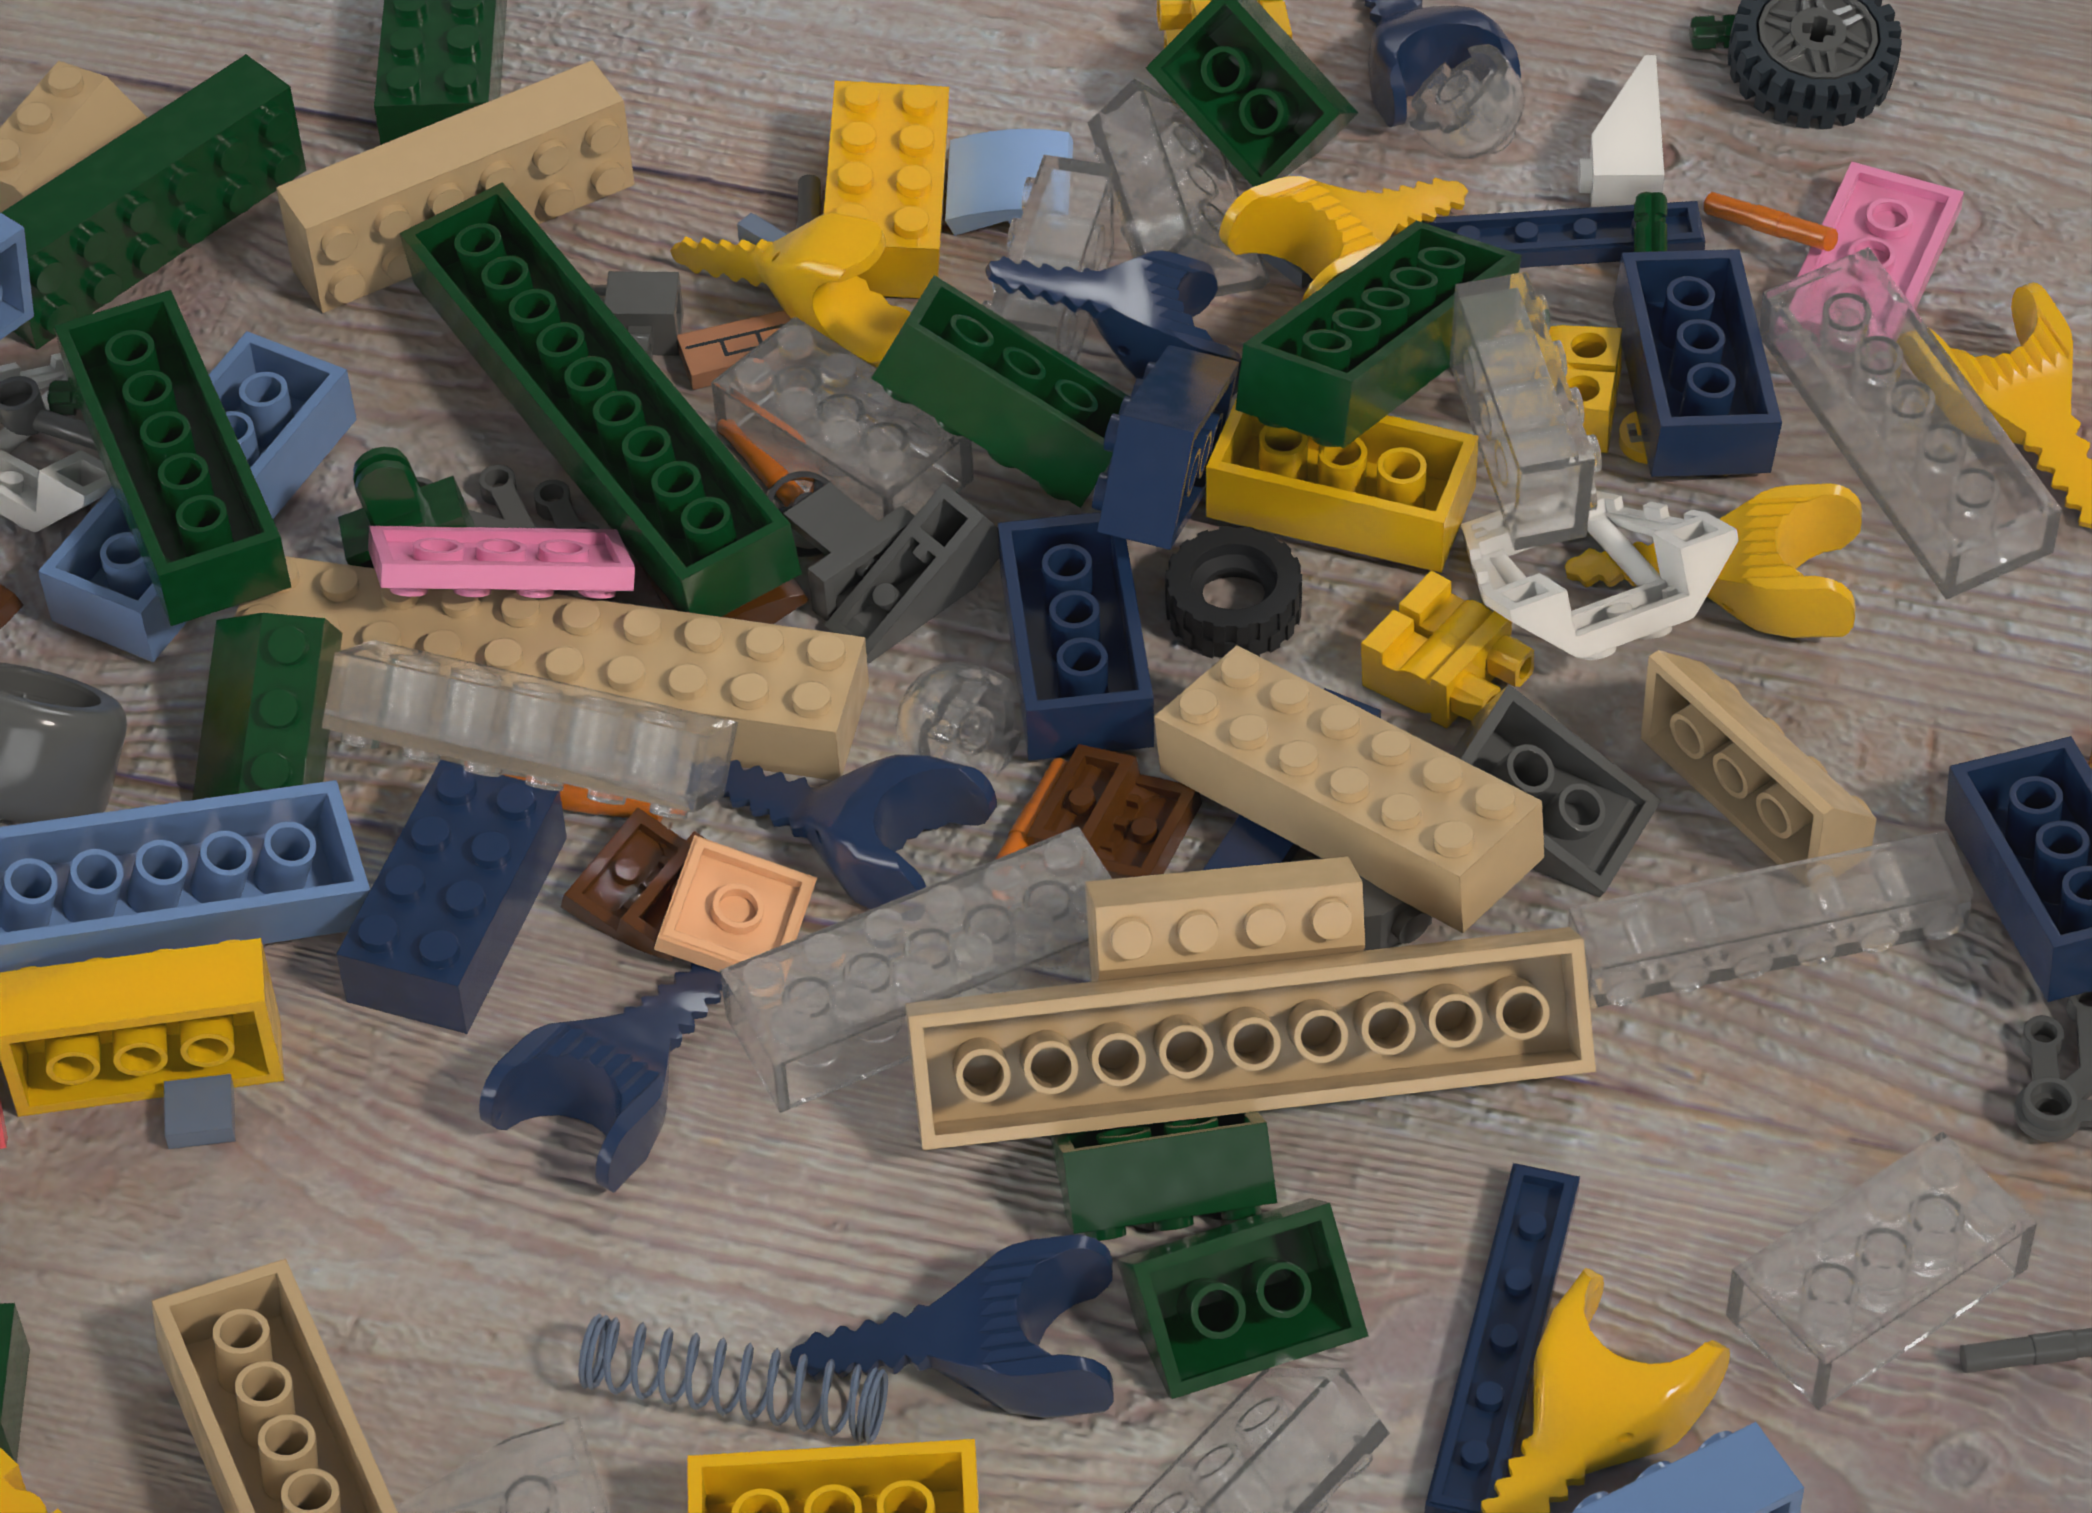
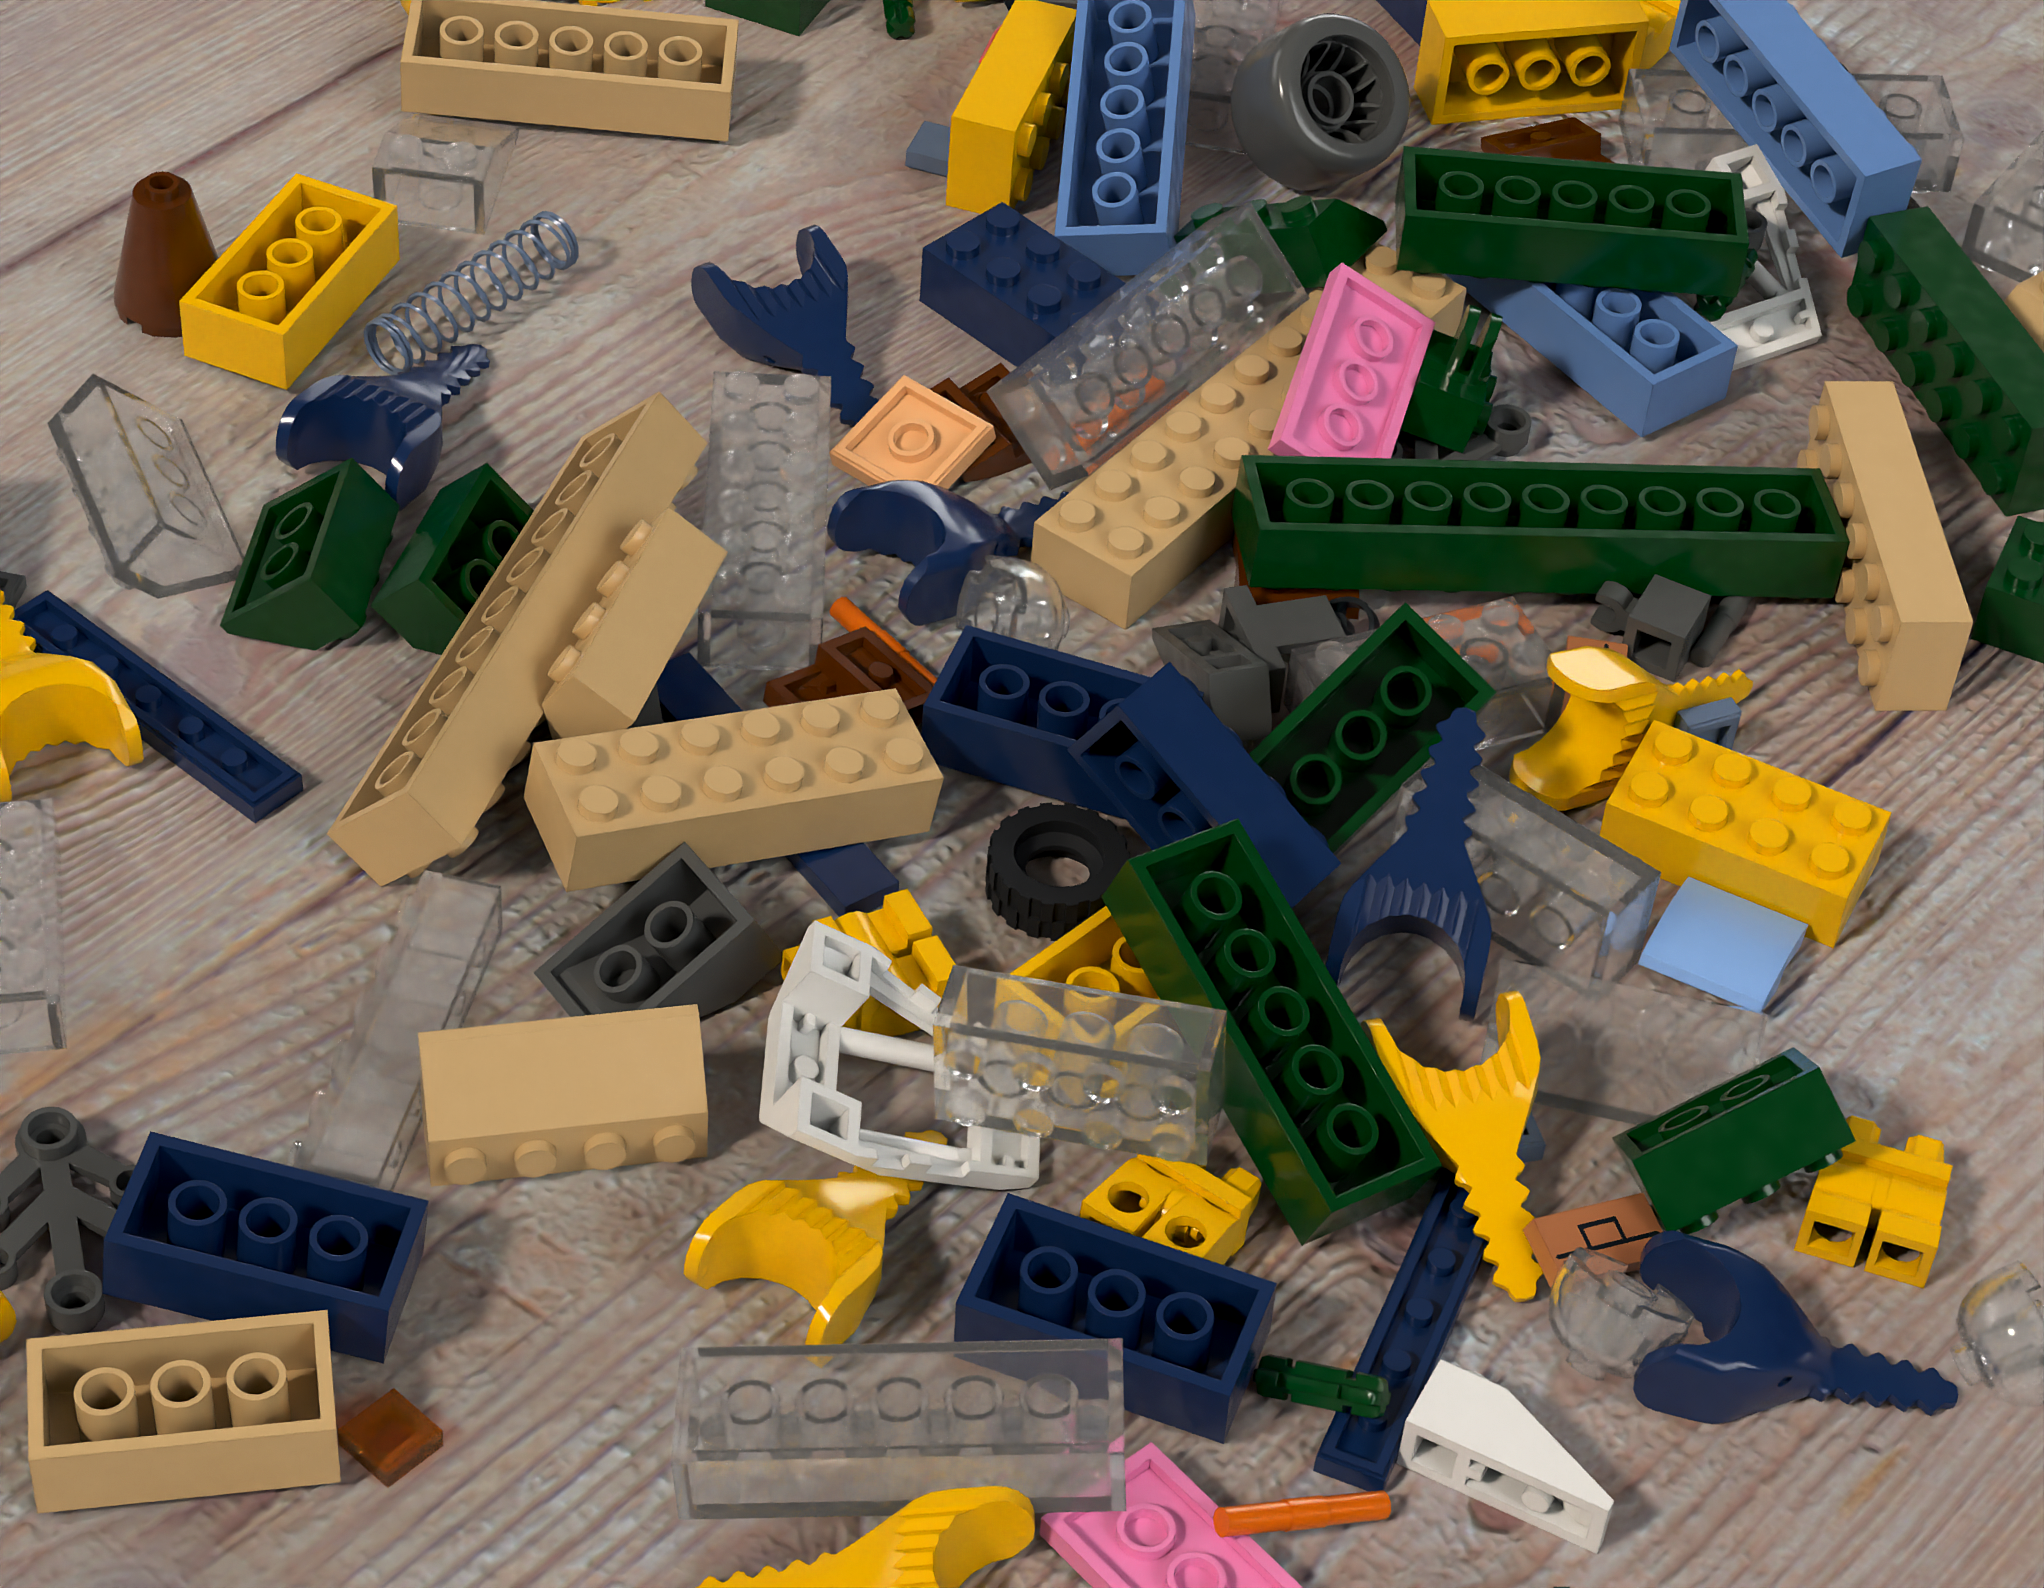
camera: 110 degrees right, 5 degrees down
none -> nougat tile [1523,1193,1663,1291]

